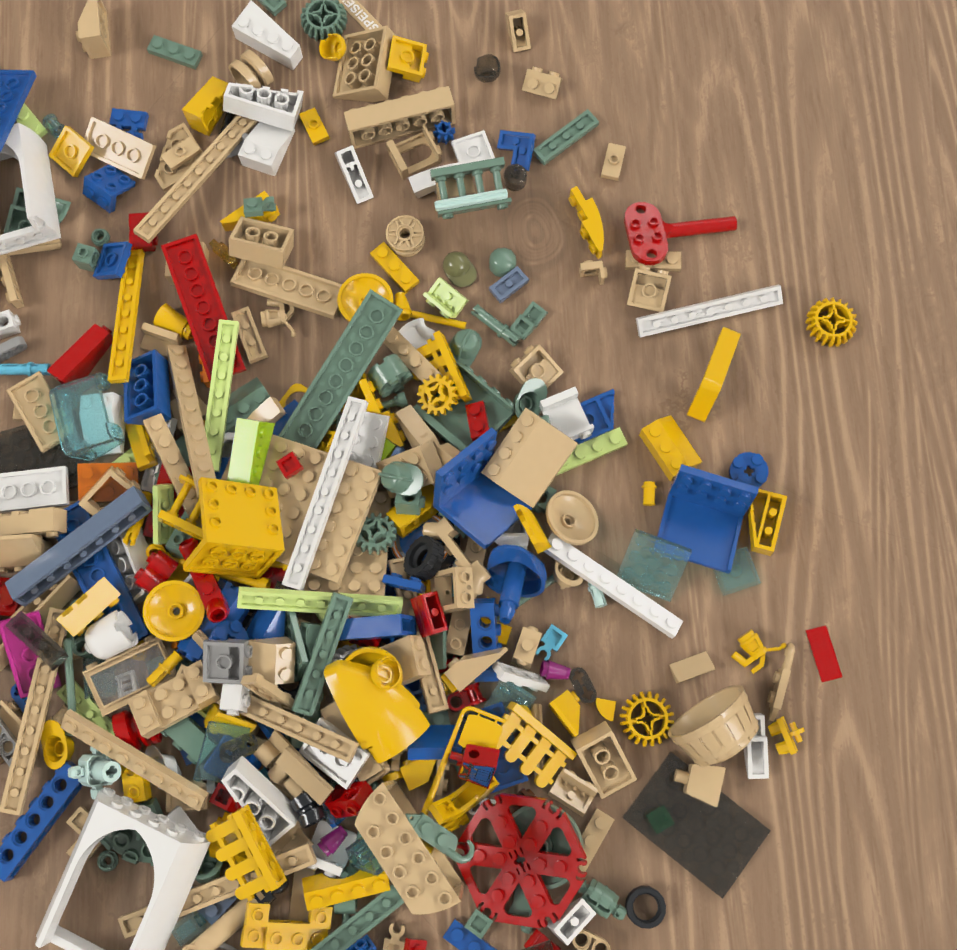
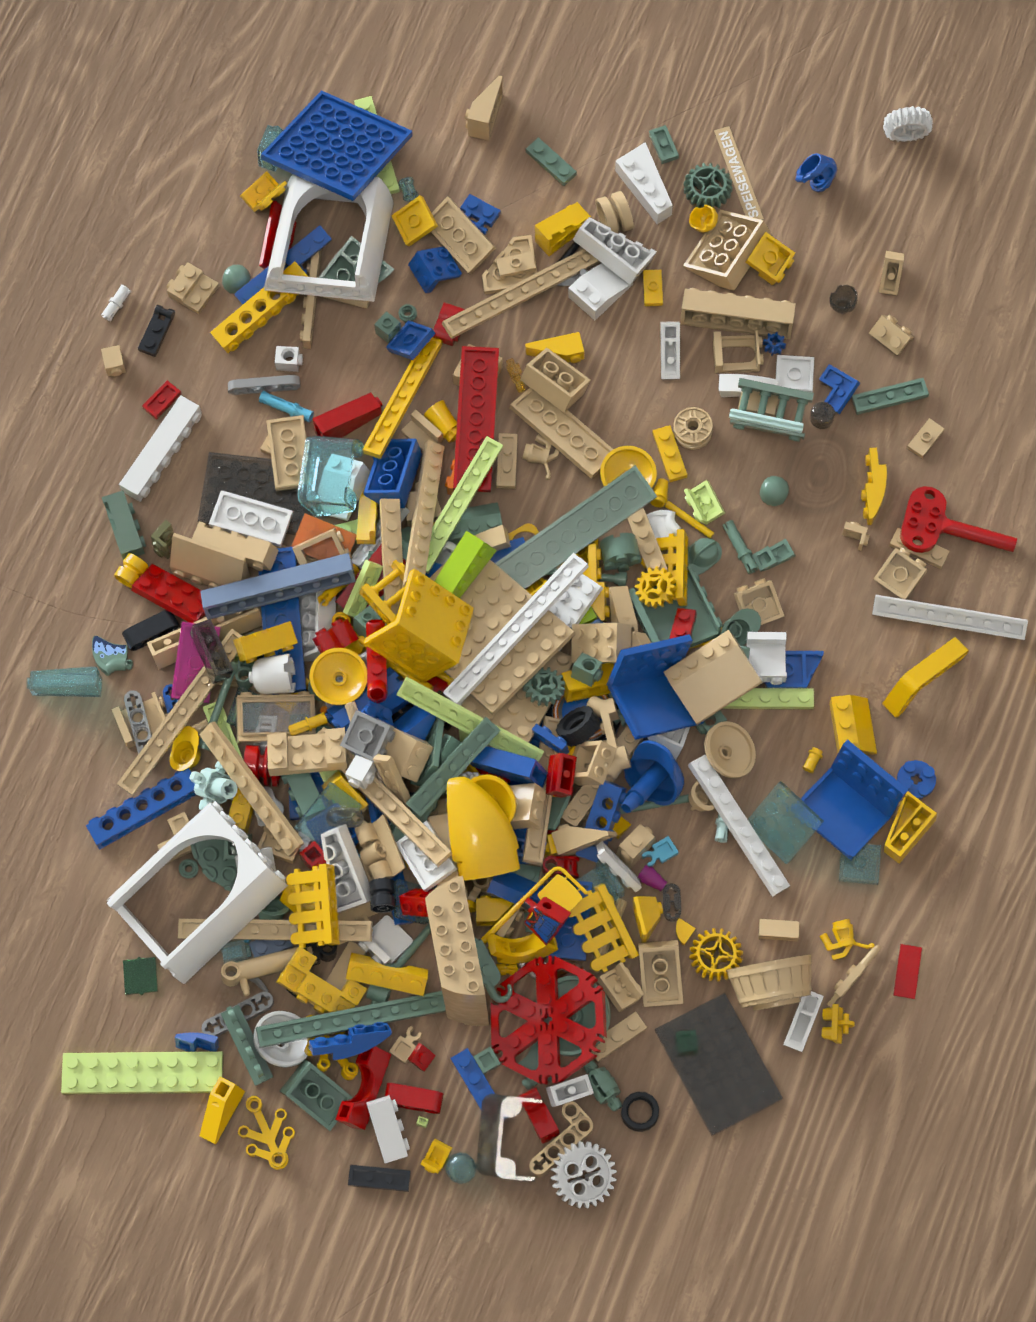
camera: 25 degrees right, 5 degrees down
sand green plate [243,196,276,218] -> none
tan tile [275,746,334,806] -> none
red plate [276,451,304,480] -> none
magenta cone [317,825,348,857] -> none
clear light blue brick [345,836,384,876] -> none
yellow hair [370,656,401,690] -> none
sand green piece [378,461,423,496] -> none
olive cap [443,251,477,288] -> none
sand blue plate [489,266,529,304] -> none
yellow slope [513,504,552,554] -> none
tan torso [674,764,726,807] -> none

